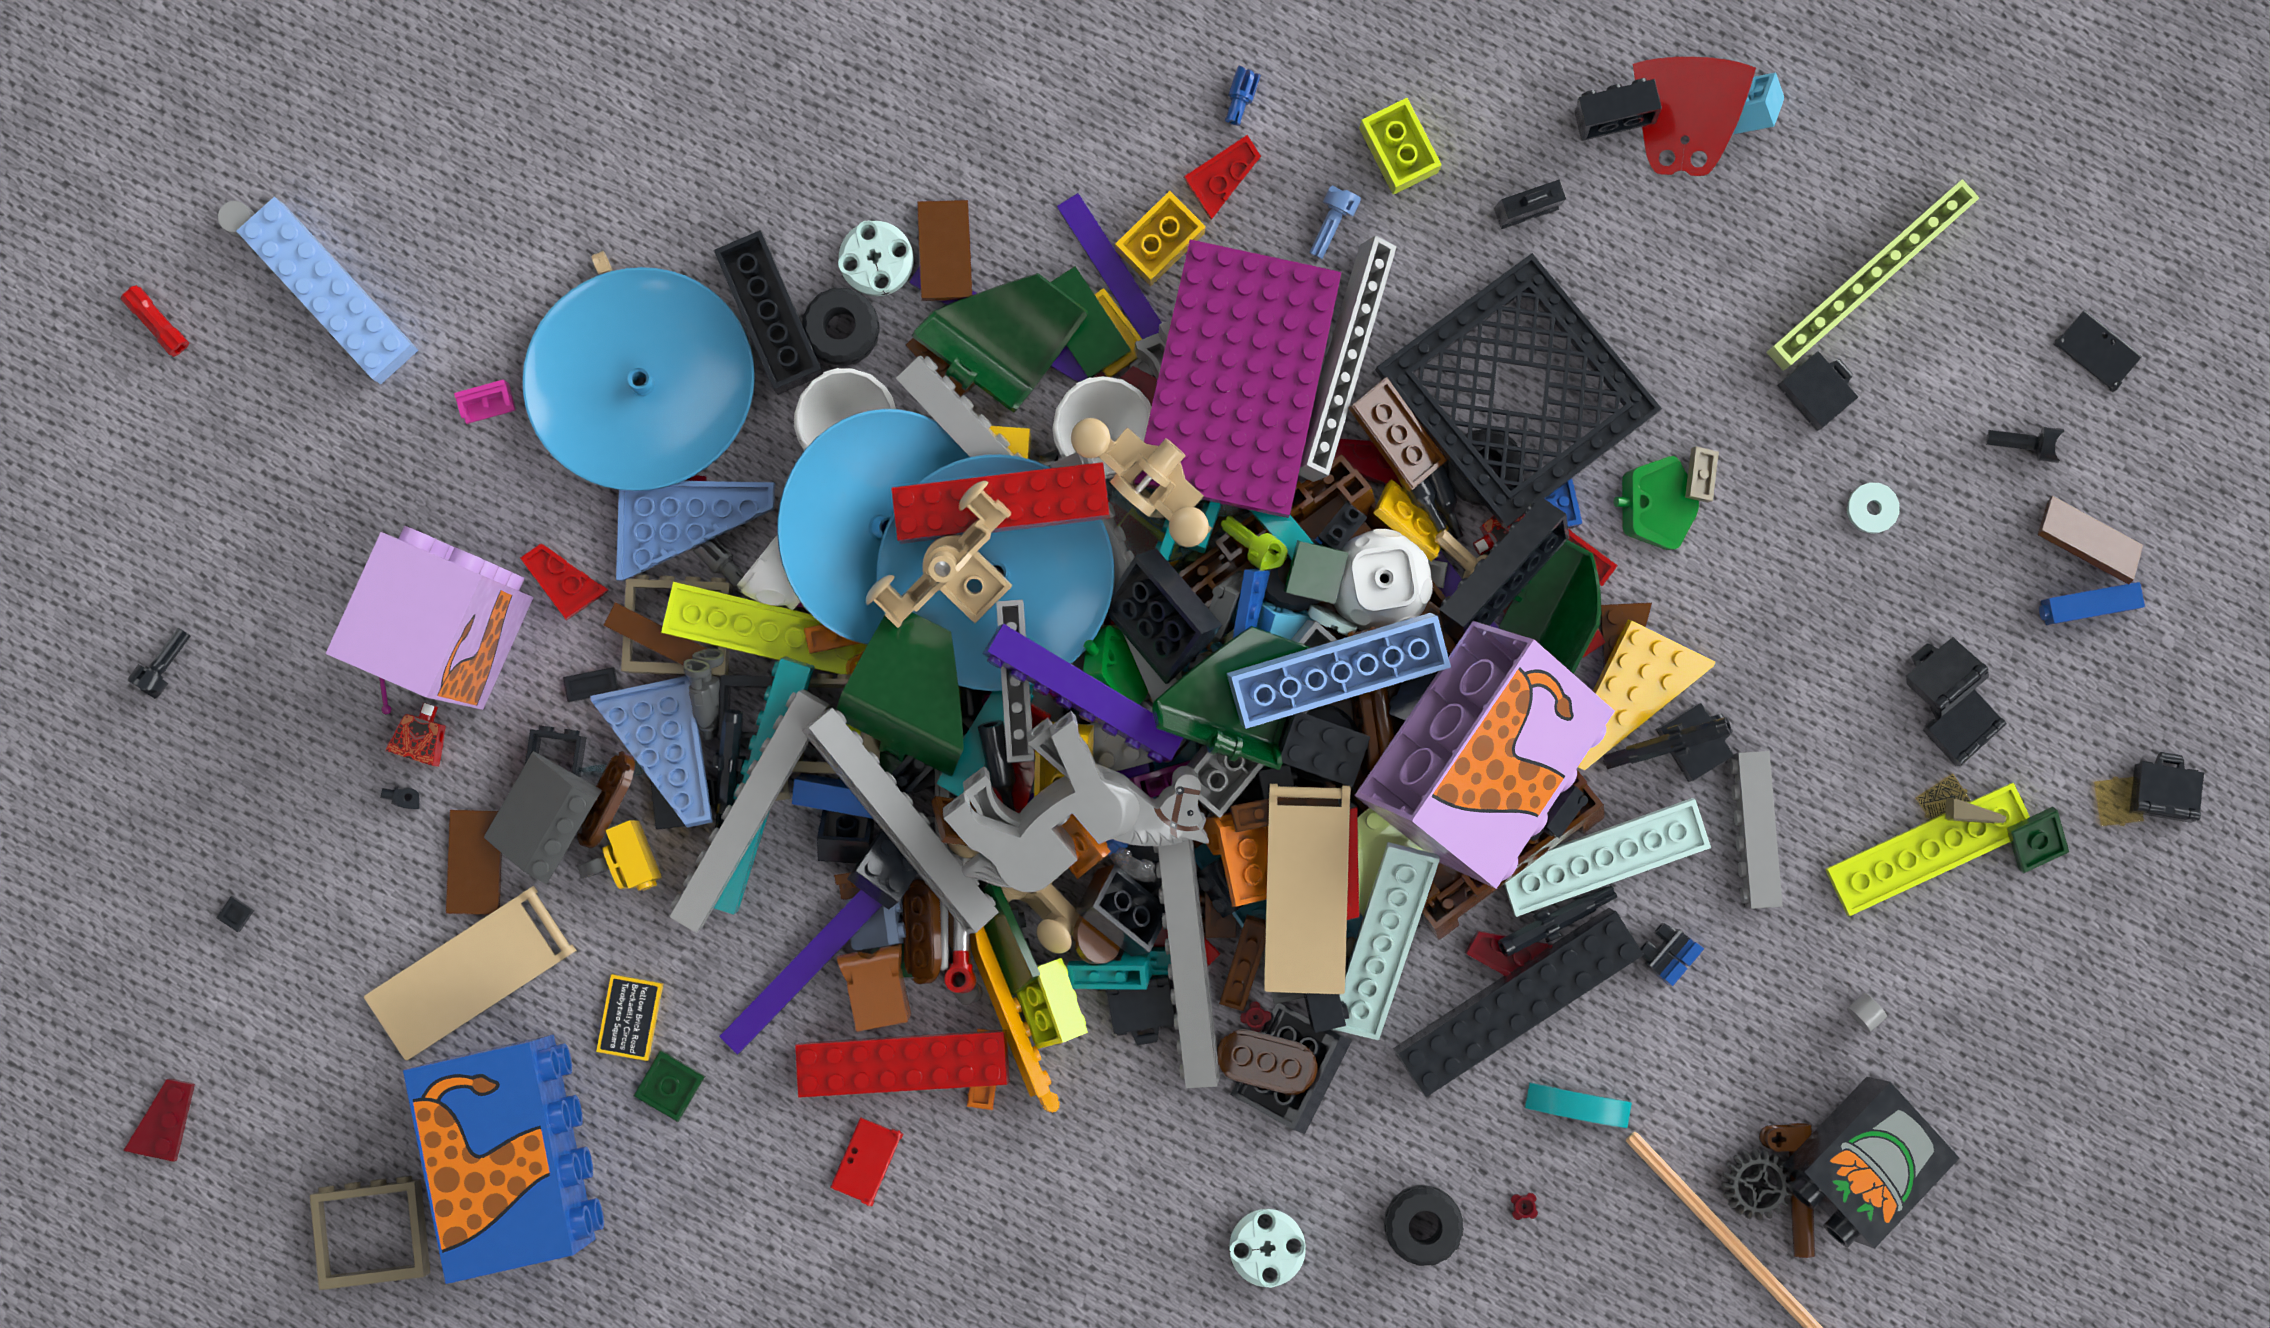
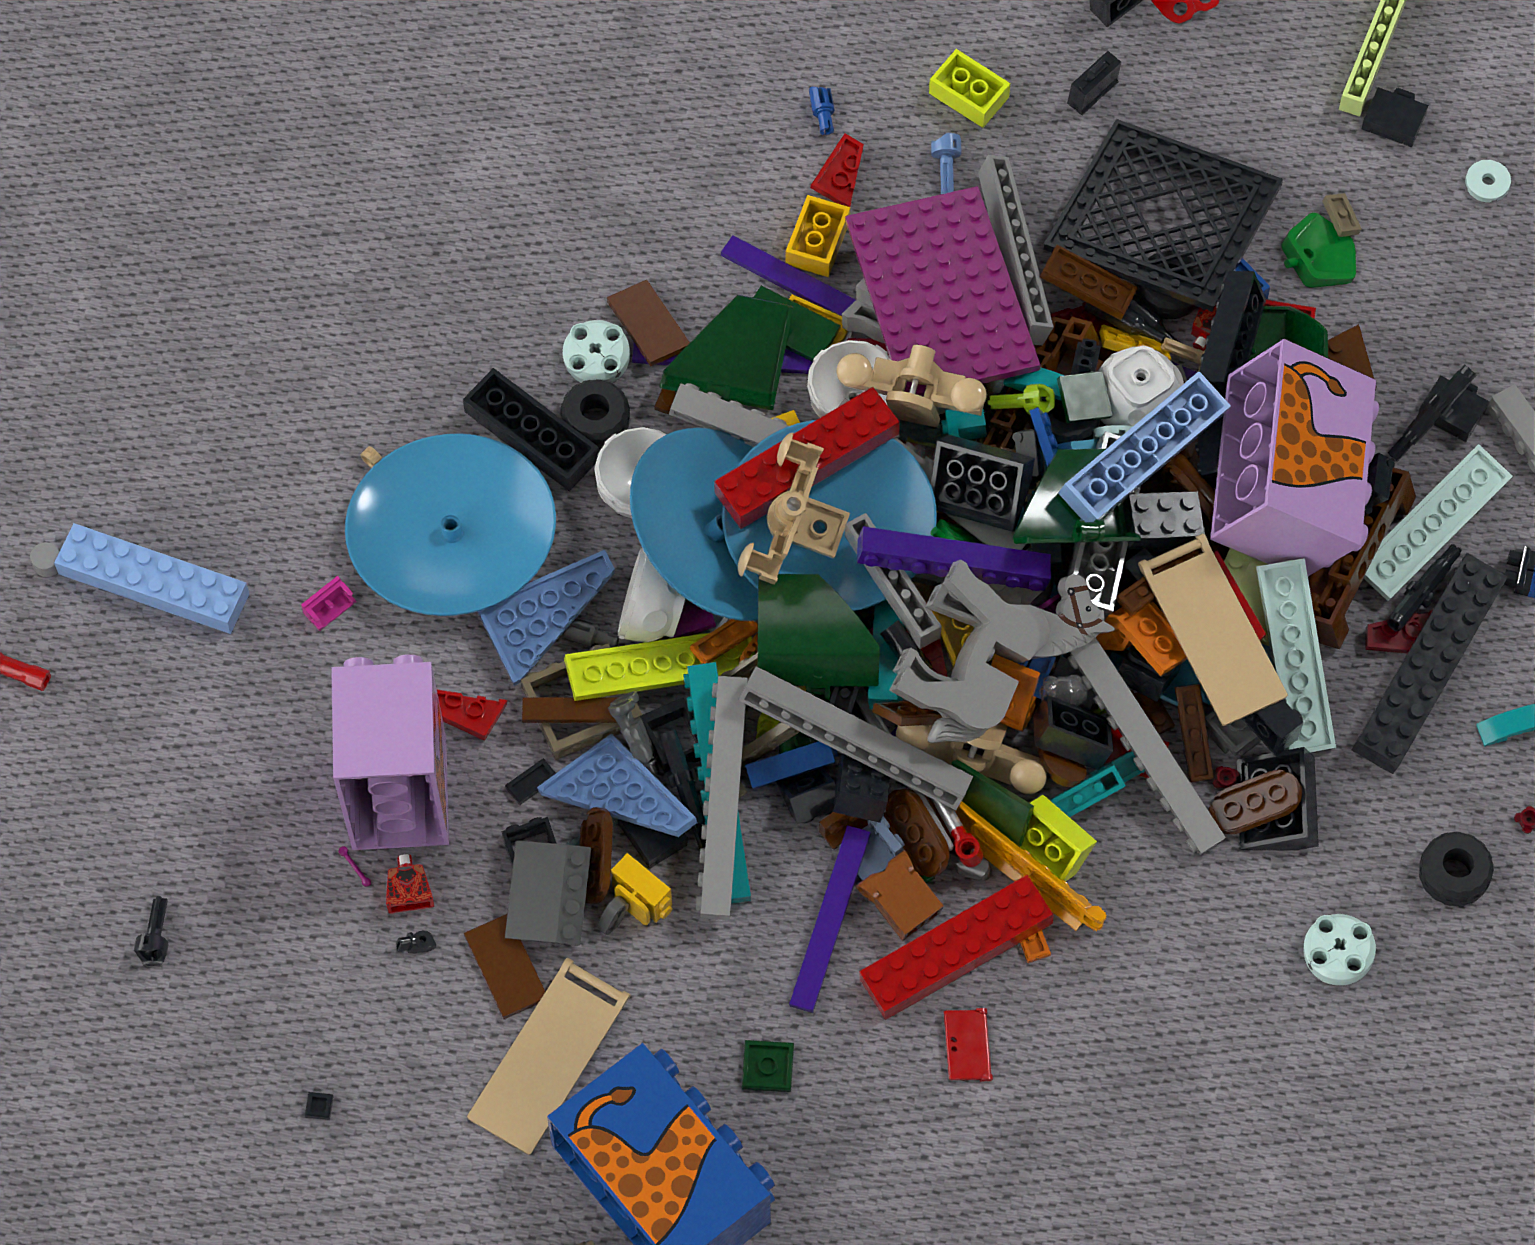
camera: 25 degrees left, 20 degrees down
black tile [596,974,663,1061] -> none
black piece [1106,975,1174,1046] -> none
yellow wing [1578,619,1715,770] -> none

